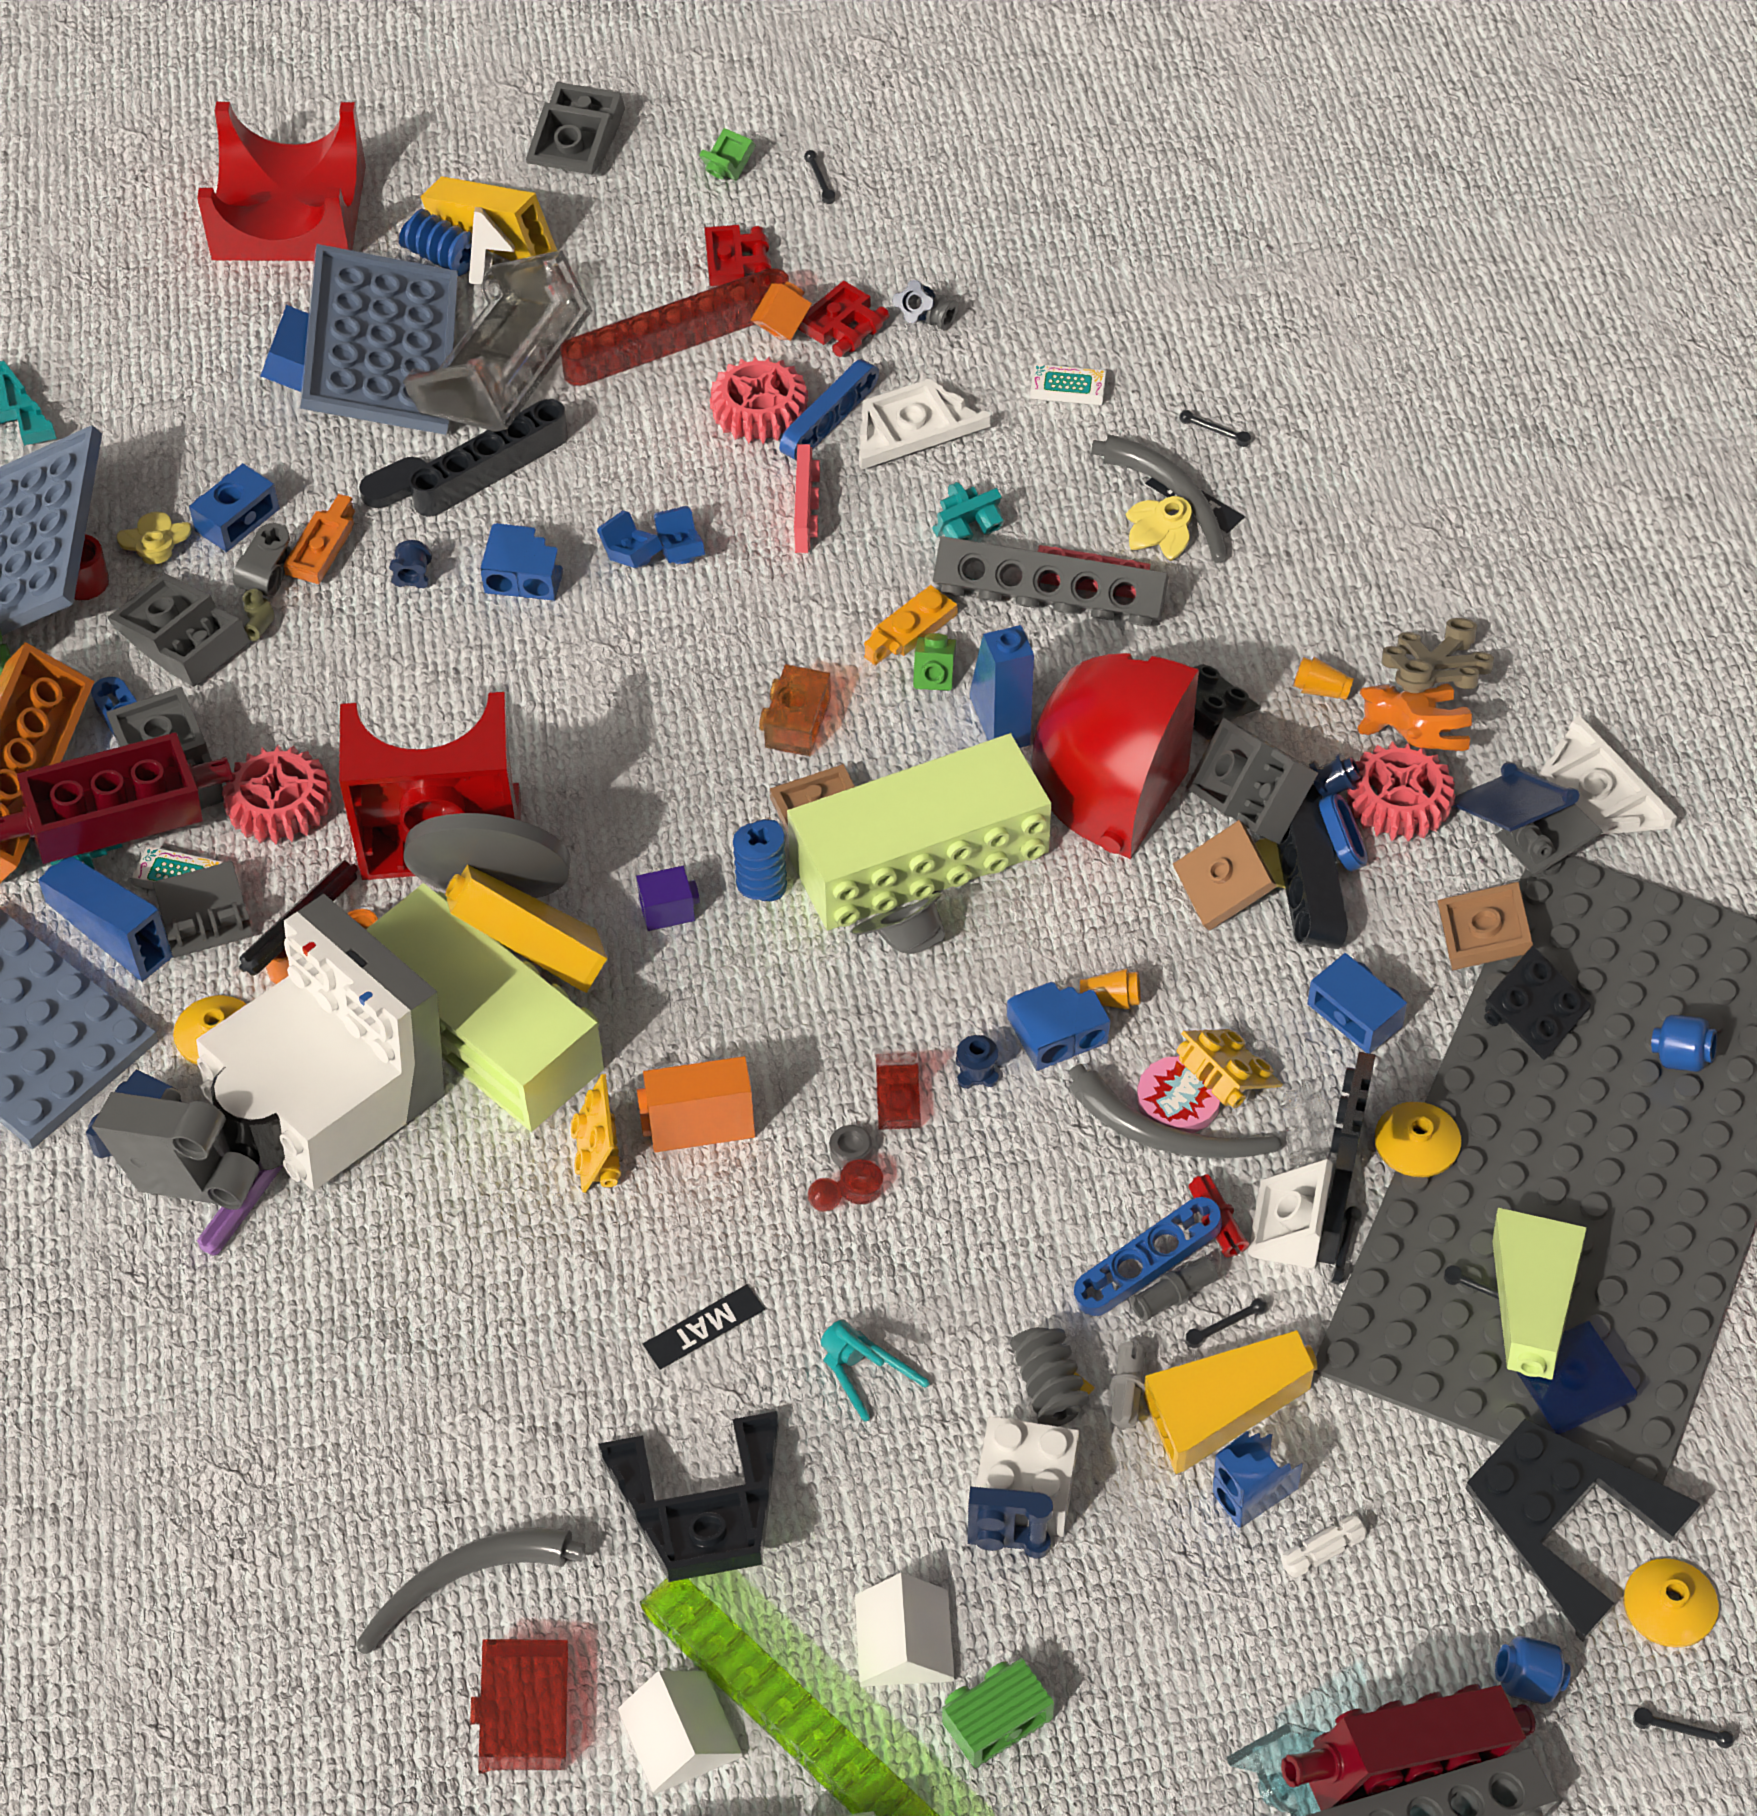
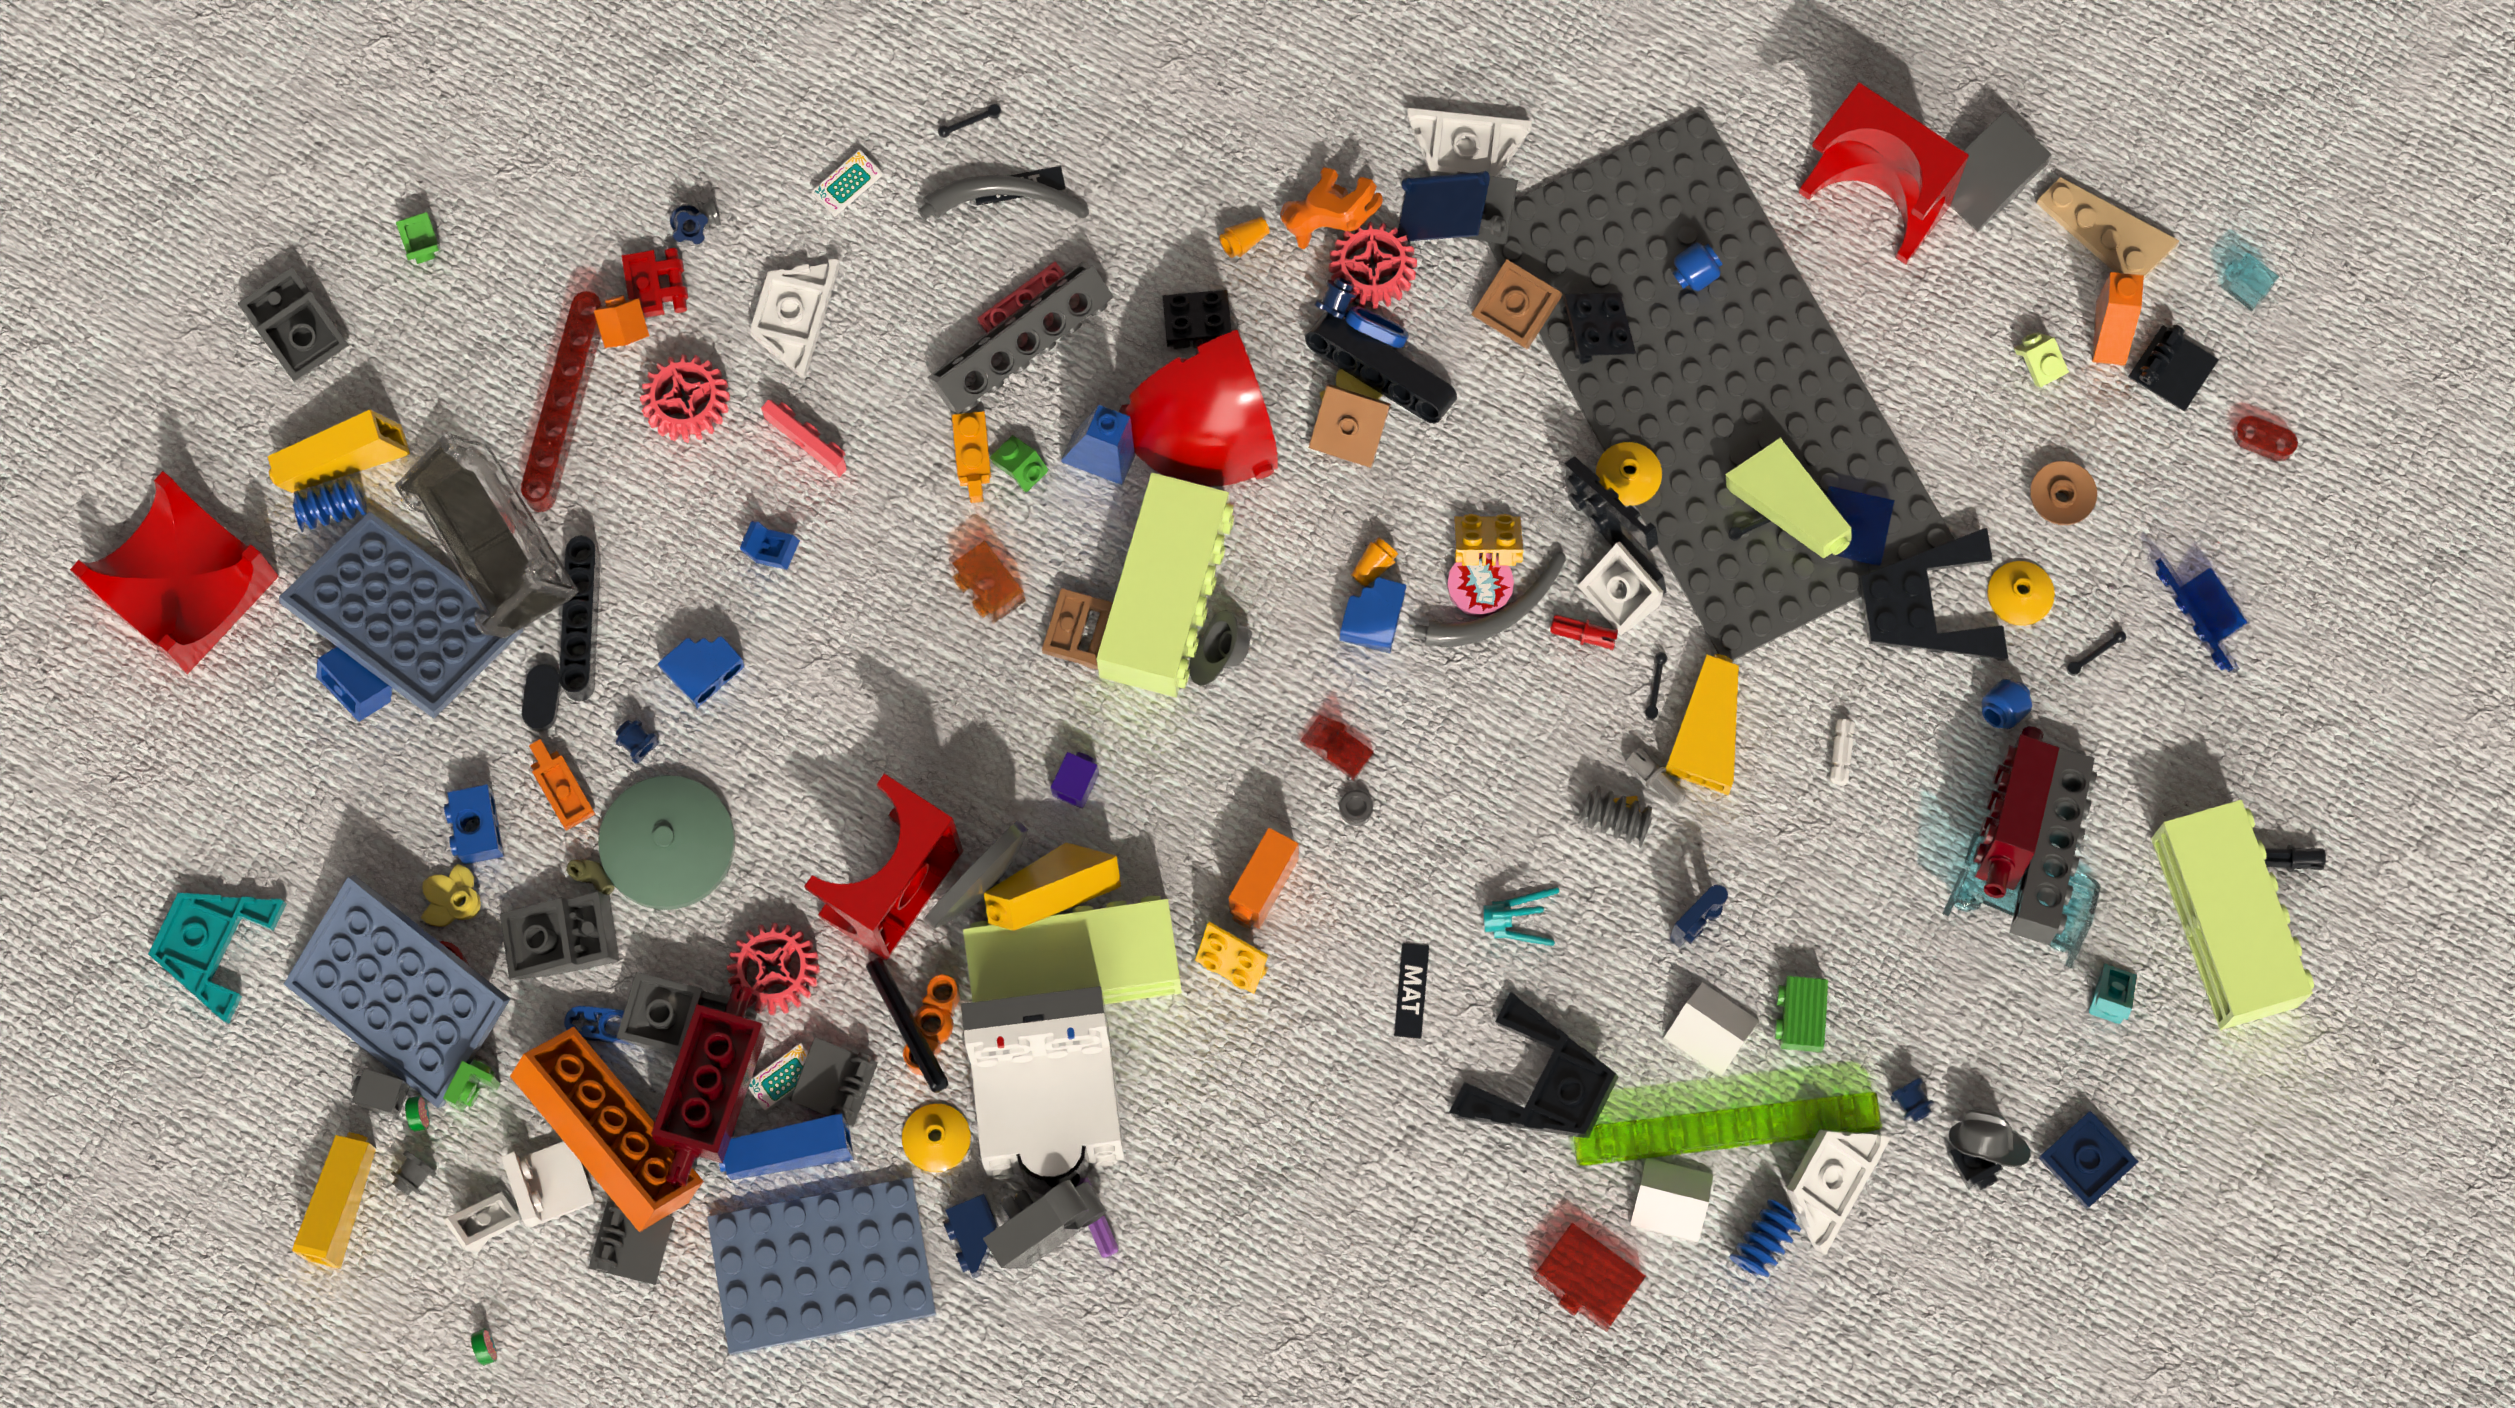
camera: 50 degrees left, 20 degrees up
dark grey piece [233,523,292,598] -> none
dark grey animal [356,1528,586,1654] -> none
white slope [469,207,515,285] -> none
blue bracket [597,510,663,568] -> none
red plate [704,225,772,286] -> none
blue piece [733,819,787,901] -> none
blue beam [779,359,879,461] -> none
black hinge [804,150,835,204] -> none
clear red plate [807,1159,883,1212] -> none
teal hips [932,482,1004,541] -> none
dark blue brick [955,1035,999,1089] -> none
white brick [975,1416,1079,1537] -> none
blue beam [1074,1197,1222,1316] -> none
light yellow plate [1126,496,1192,561] -> none
dark grey pin [1130,1256,1218,1322] -> none
dark grey slope [1185,718,1318,844] -> none
blue piece [1212,1431,1303,1528] -> none
blue brick [1307,953,1407,1054] -> none
black hinge [1330,1206,1362,1285] -> none
dark tan plant [1381,618,1494,693] -> none
none -> sand green dish [598,775,735,910]

